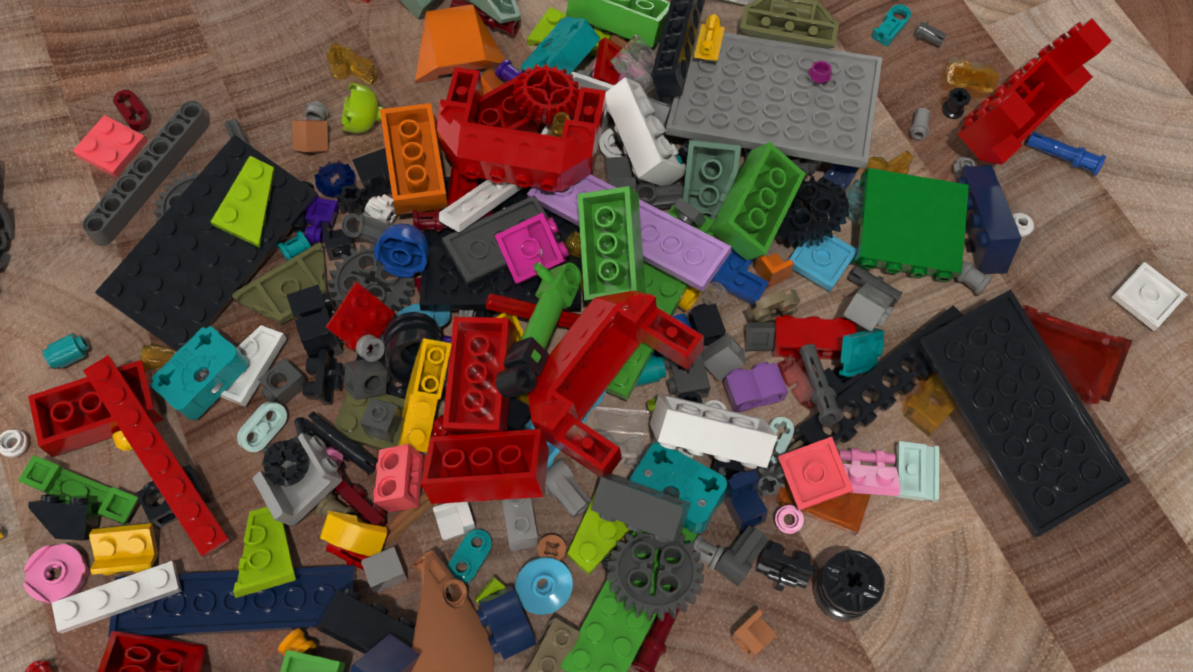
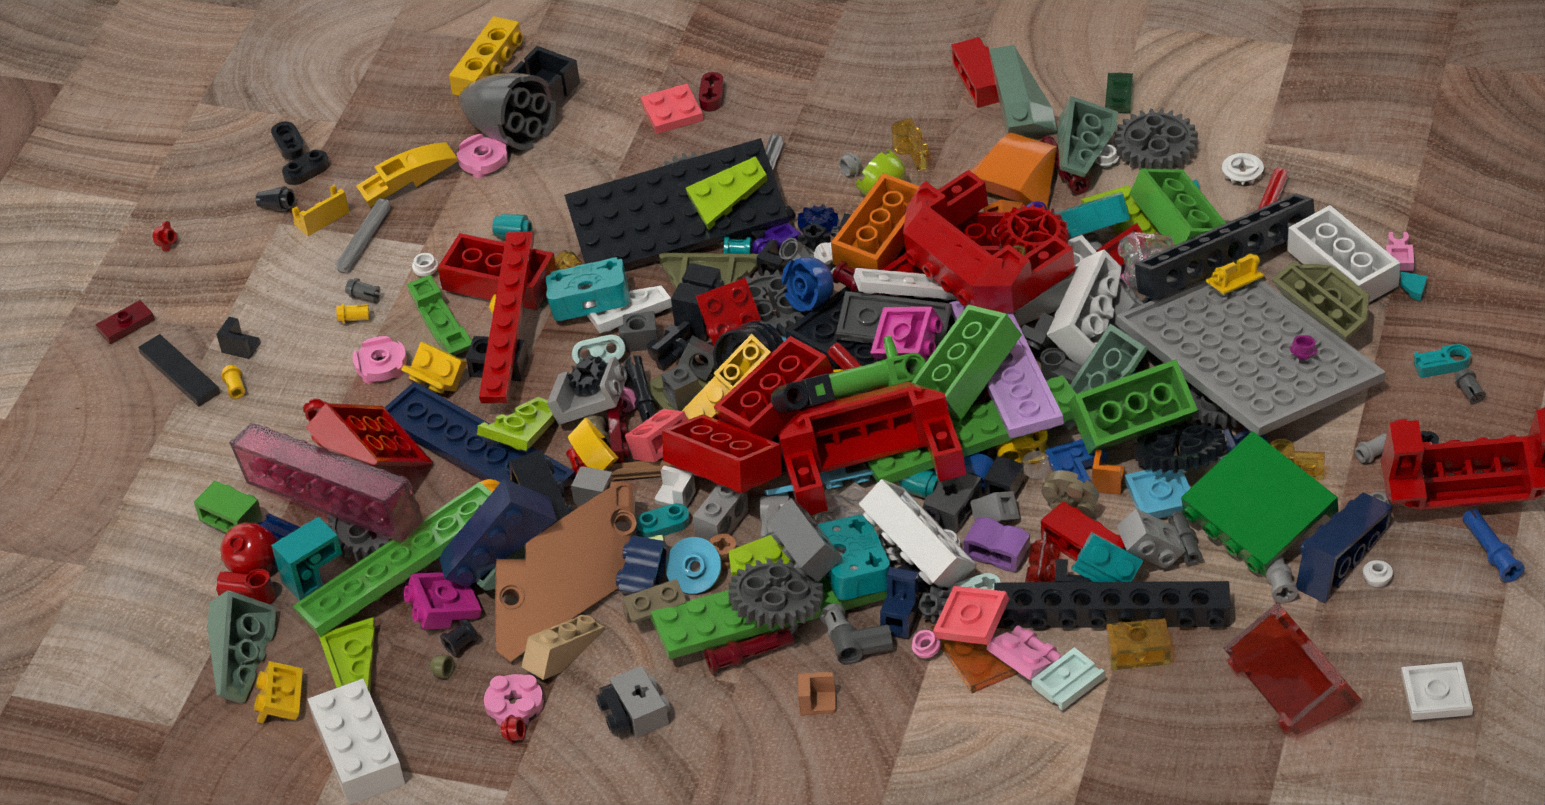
camera: 50 degrees right, 20 degrees down
black slope [28,494,100,541] -> none
white plate [52,561,182,634] -> none
dark grey beam [82,101,209,246] -> none
nougat panel [292,120,328,152] -> none
light grey bush [356,334,385,362] -> none
dark grey plate [674,198,706,228] -> none
dark grey plate [745,322,775,351] -> none
black hips [756,541,815,592] -> none
dark grey pin [799,344,844,425] -> none
black wheel [813,550,885,622] -> none
black plate [916,289,1131,537] -> none
clear yellow brick [943,57,999,93] -> none

